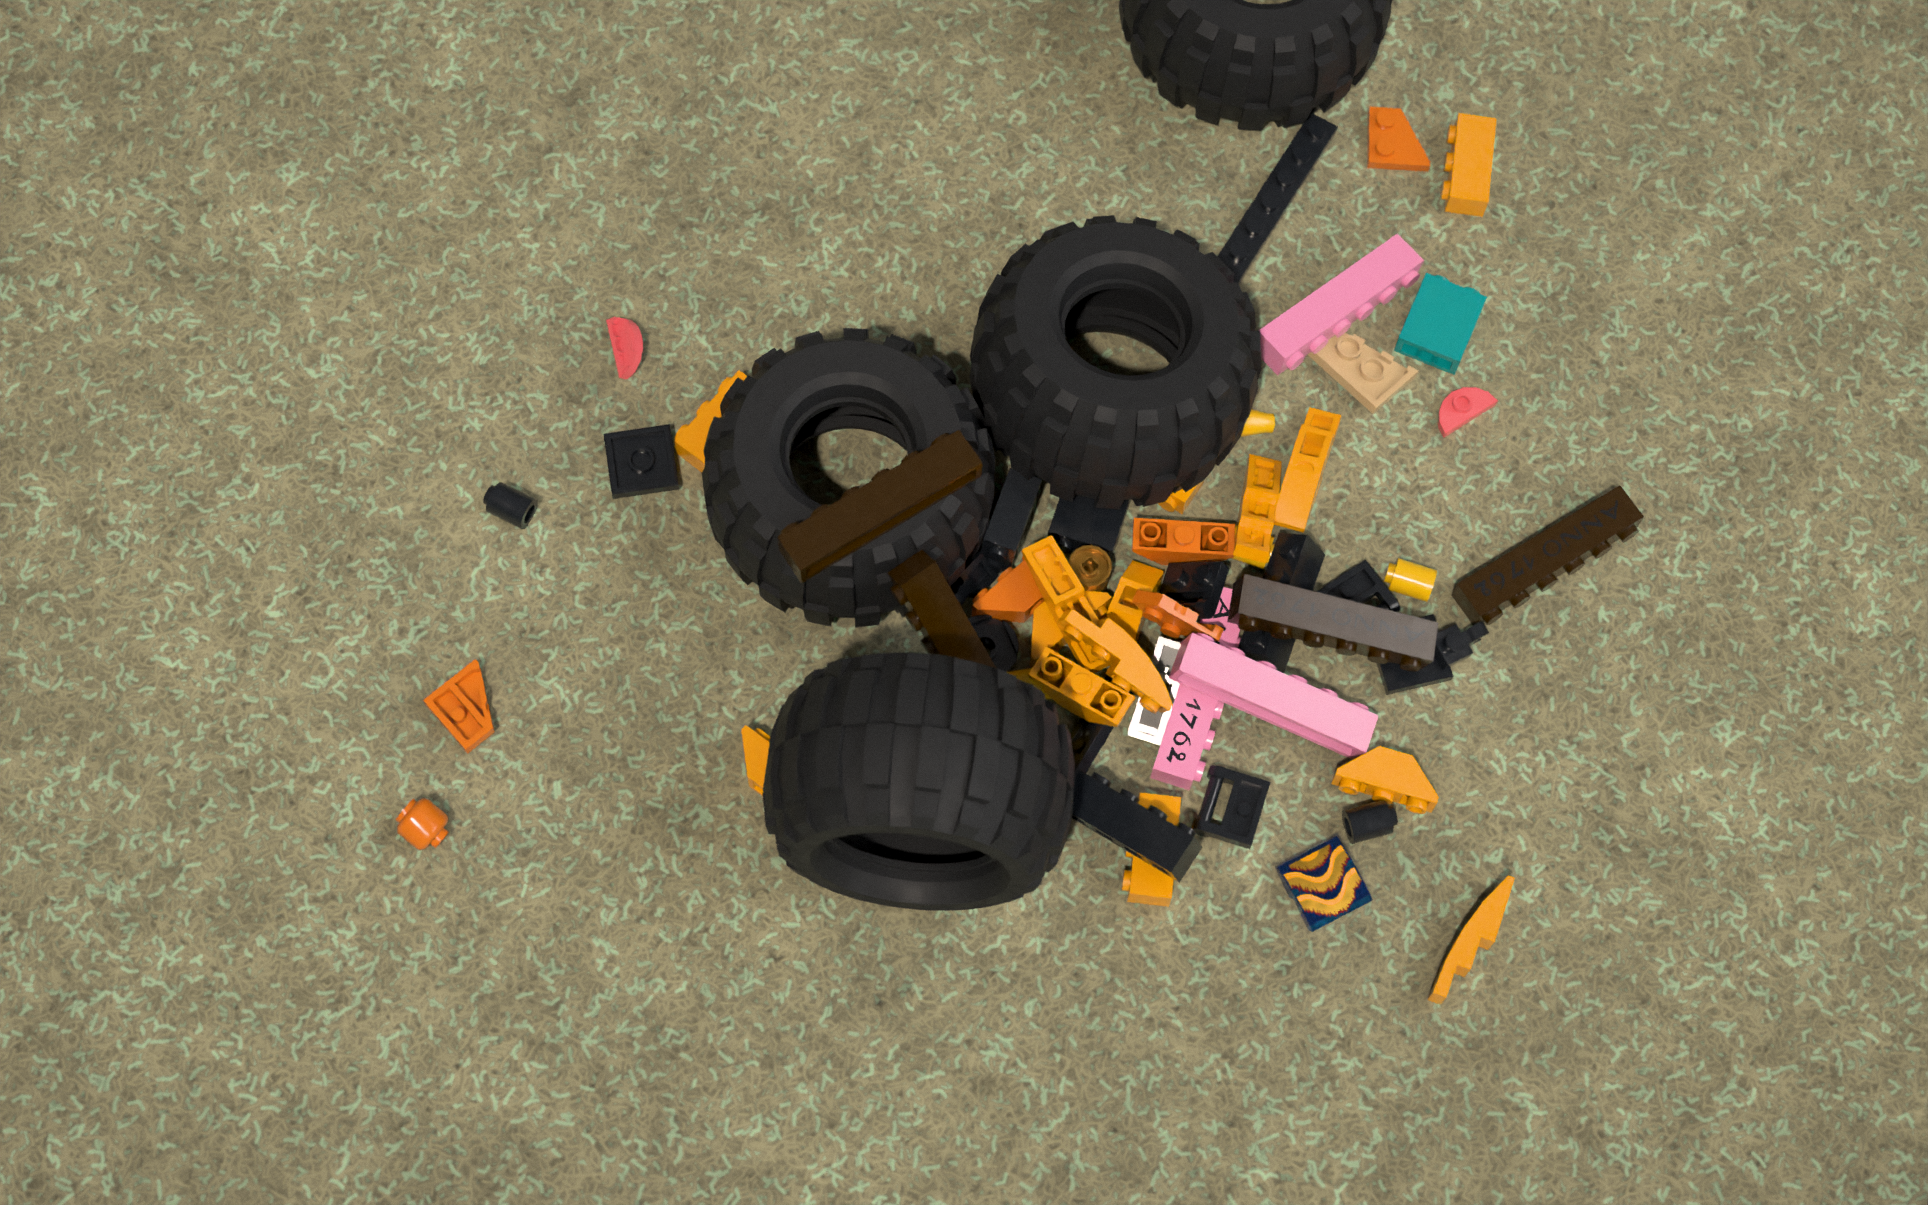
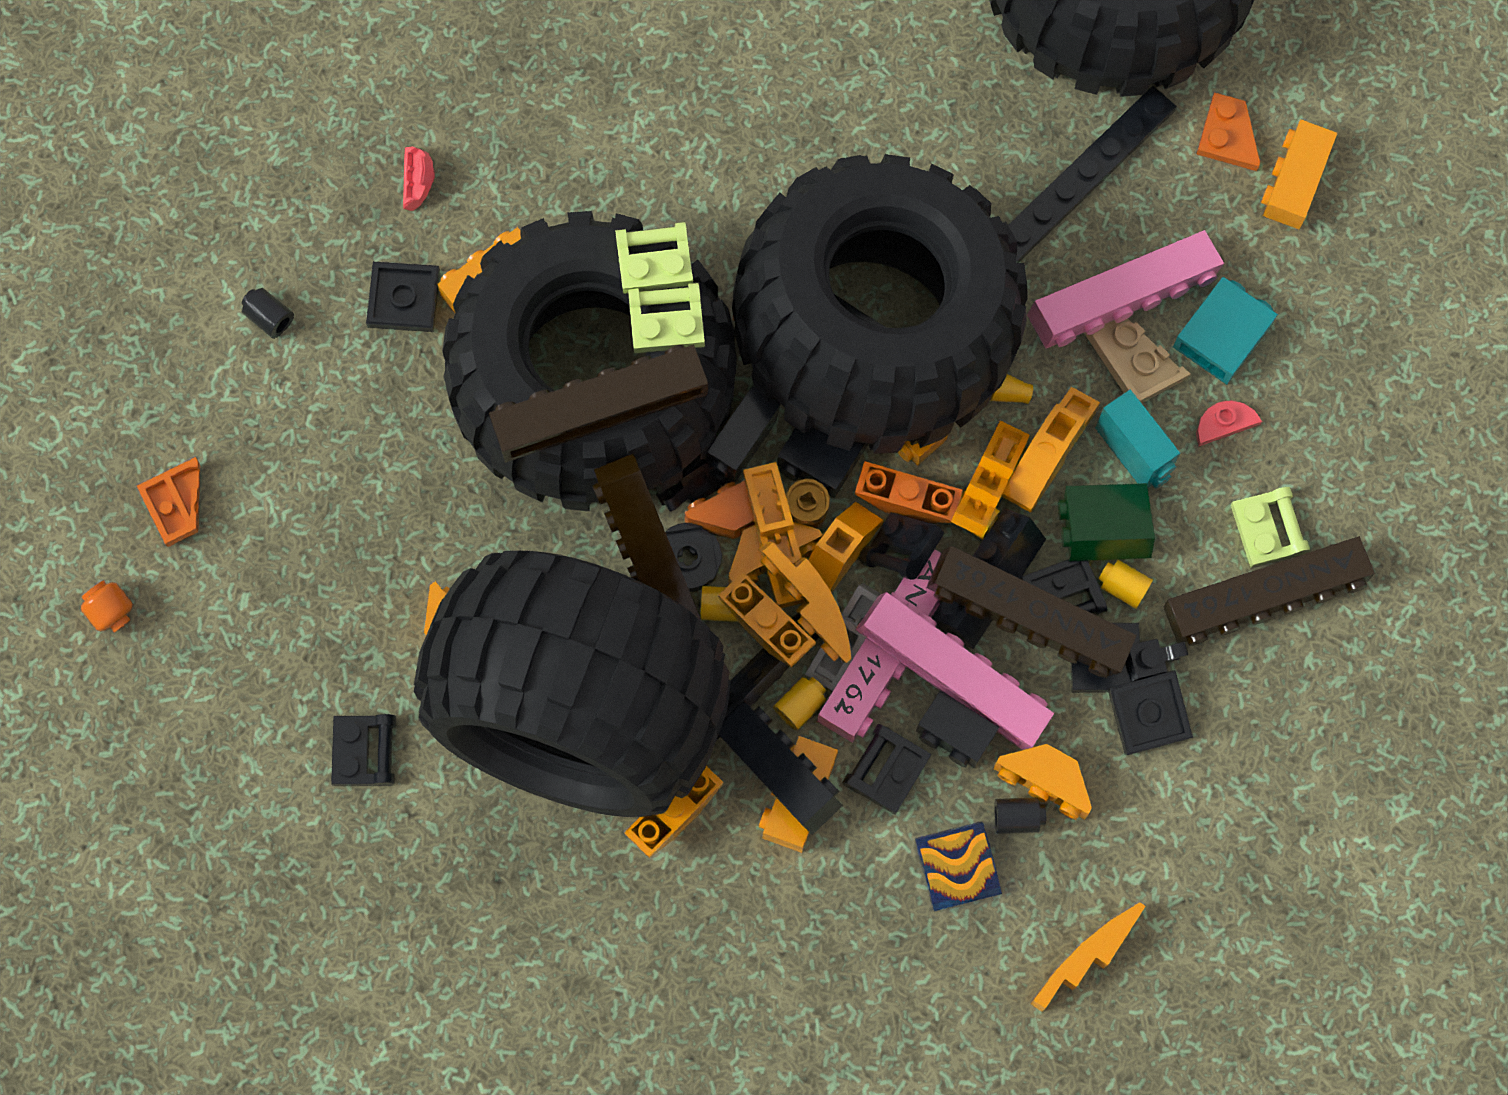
camera: 15 degrees right, 5 degrees up
orange wing [1132,590,1224,642] -> none
none -> black plate [331,714,396,786]
none -> yellowish green plate [615,222,693,294]
none -> light orange slope [624,766,724,858]
none -> yellowish green plate [628,283,705,353]
none -> yellow brick [773,677,827,731]
none -> black brick [916,690,999,768]
none -> dark green brick [1058,483,1155,561]
none -> teal brick [1095,389,1180,489]
none -> black plate [1107,670,1193,755]
none -> yellowish green plate [1231,487,1310,568]

